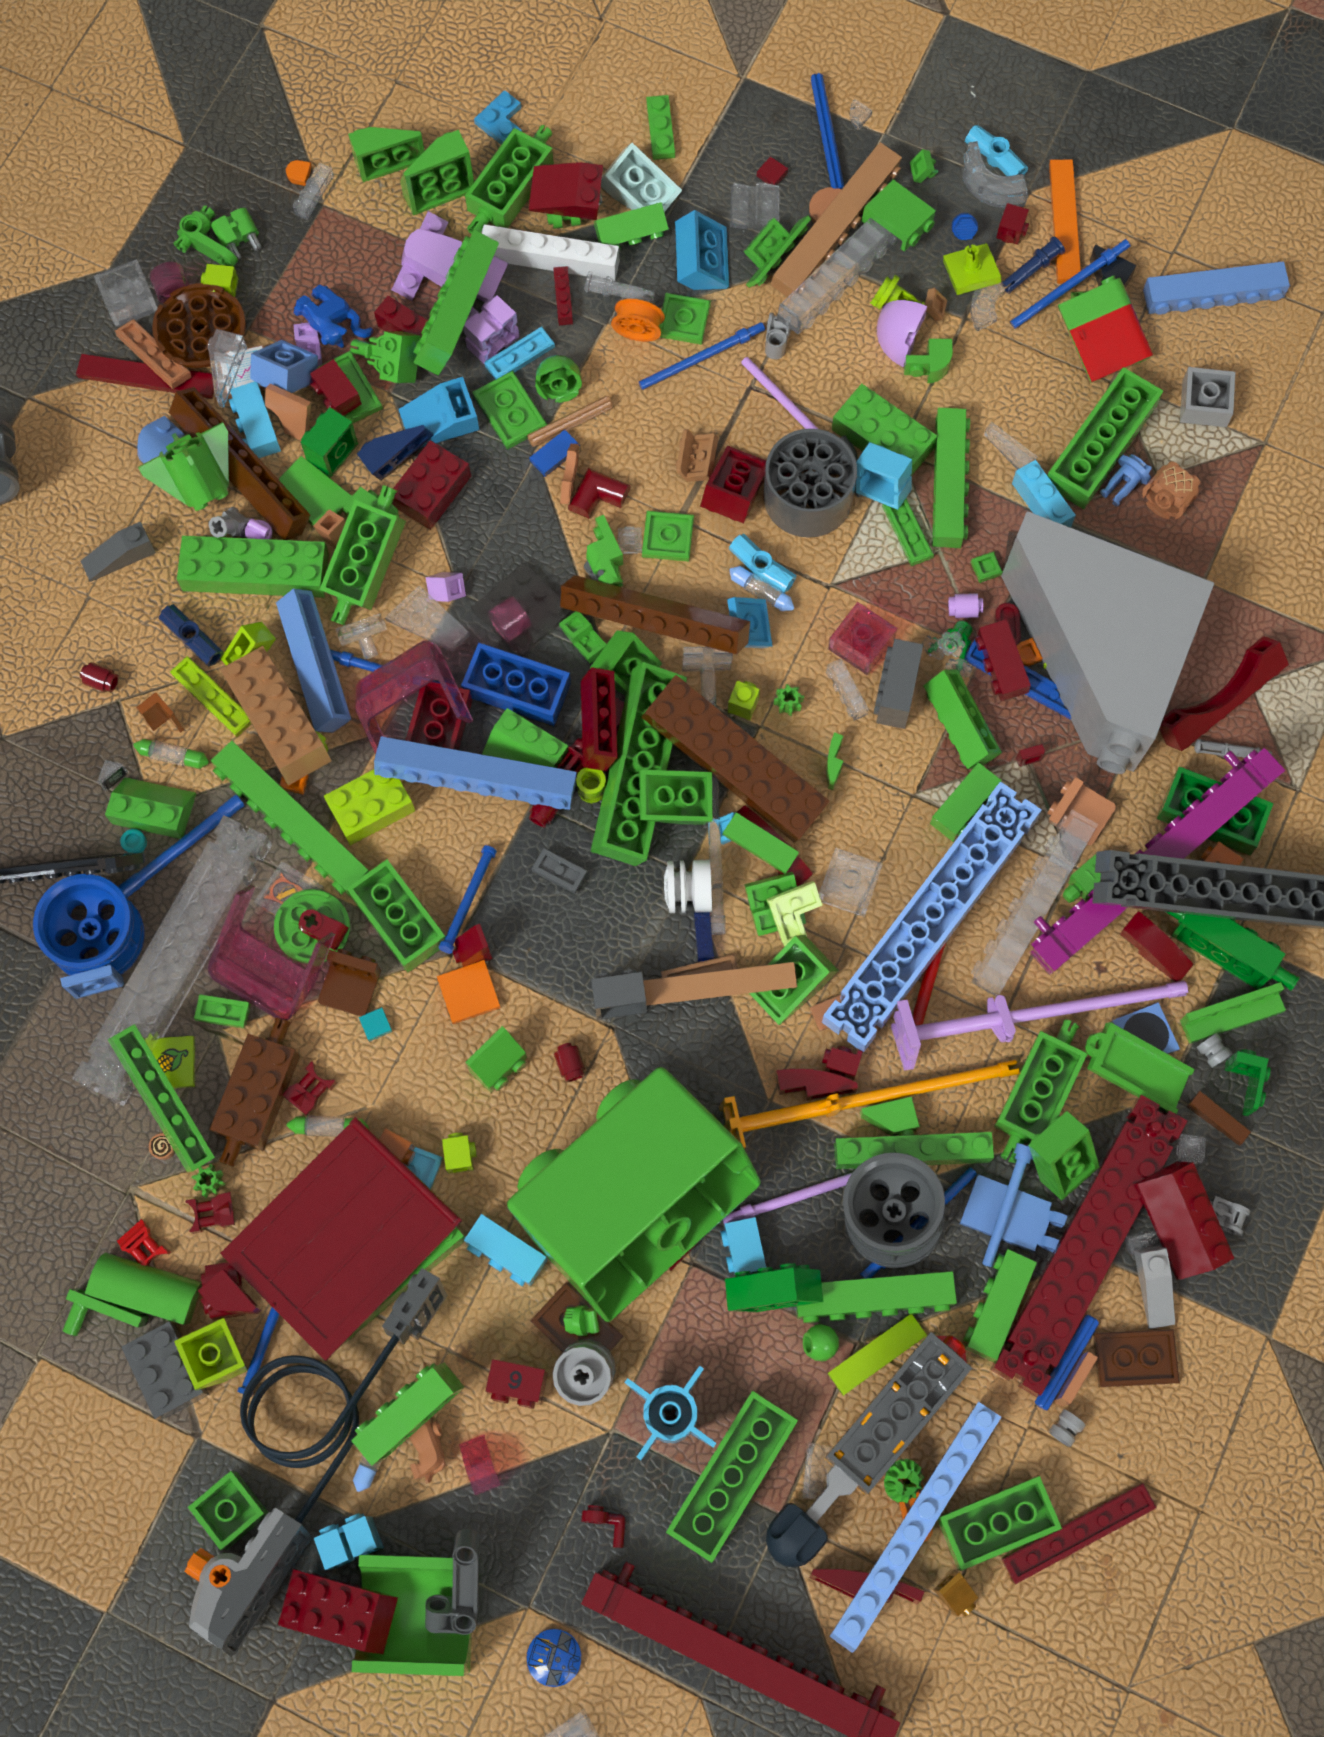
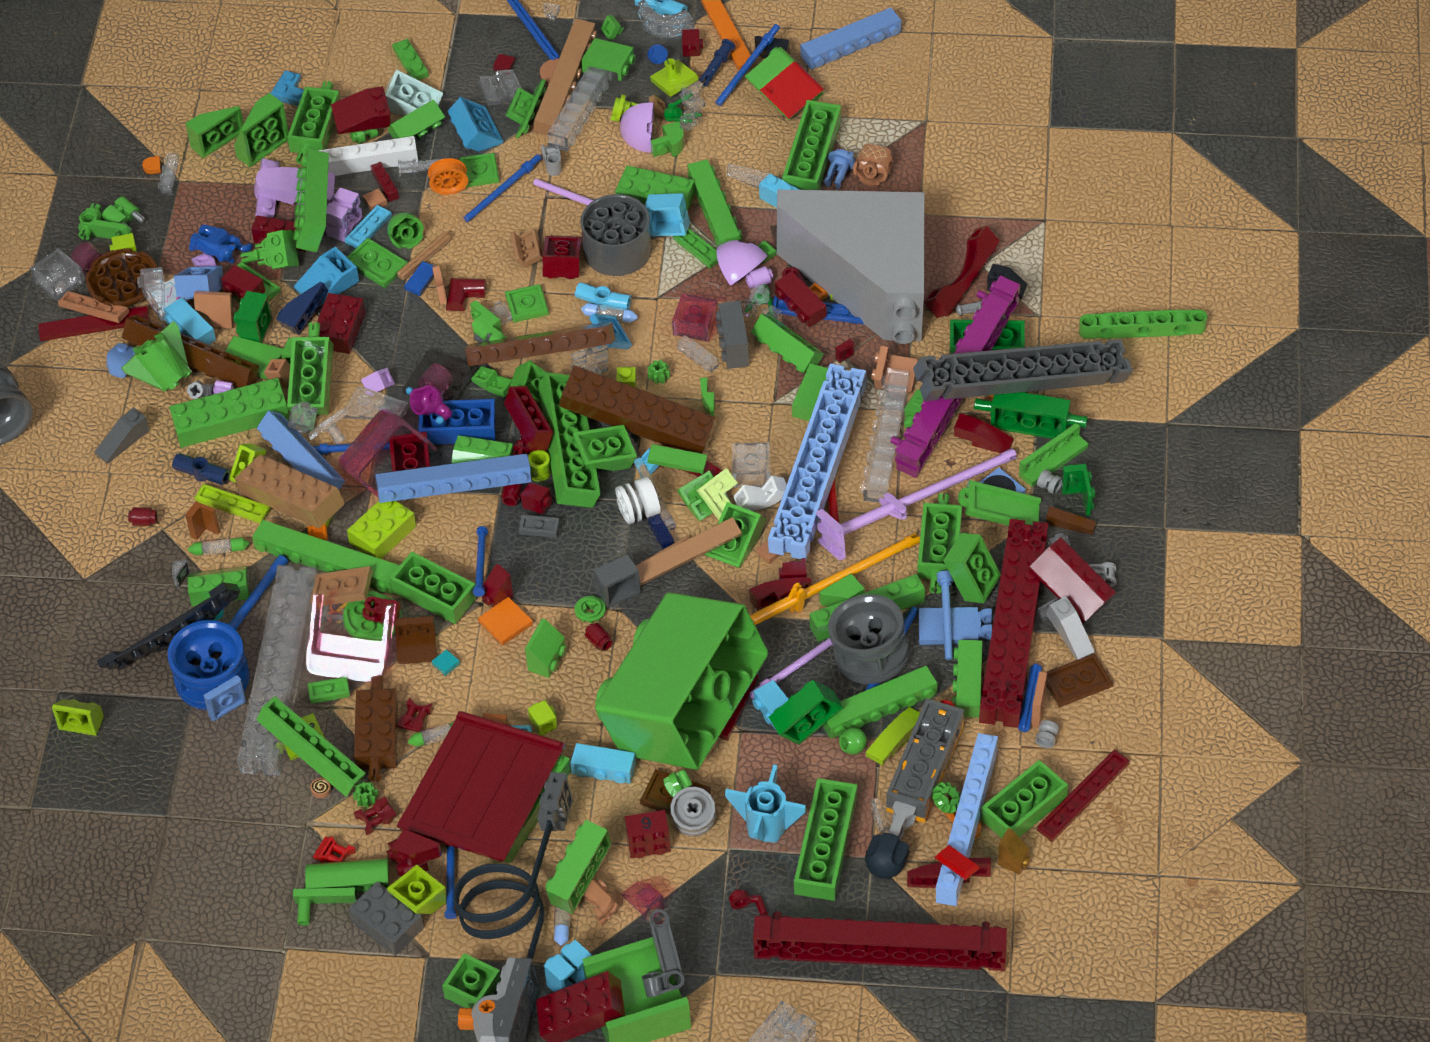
camera: 20 degrees left, 20 degrees down
blue dish [527,1629,581,1687] -> none
light grey brick [1180,367,1235,427] -> none
none -> clear brick [288,402,318,434]
none -> medium nougat plate [310,566,373,608]
none -> nougat tile [363,188,387,211]
none -> magenta piece [406,385,452,424]
none -> dark red brick [520,482,552,514]
none -> bright green gear [574,596,606,624]
none -> clear plant [664,87,702,131]
none -> lavender brick [717,240,767,286]
none -> white brick [734,476,787,511]
none -> red tile [935,845,980,880]
none -> black slope [987,264,1027,299]

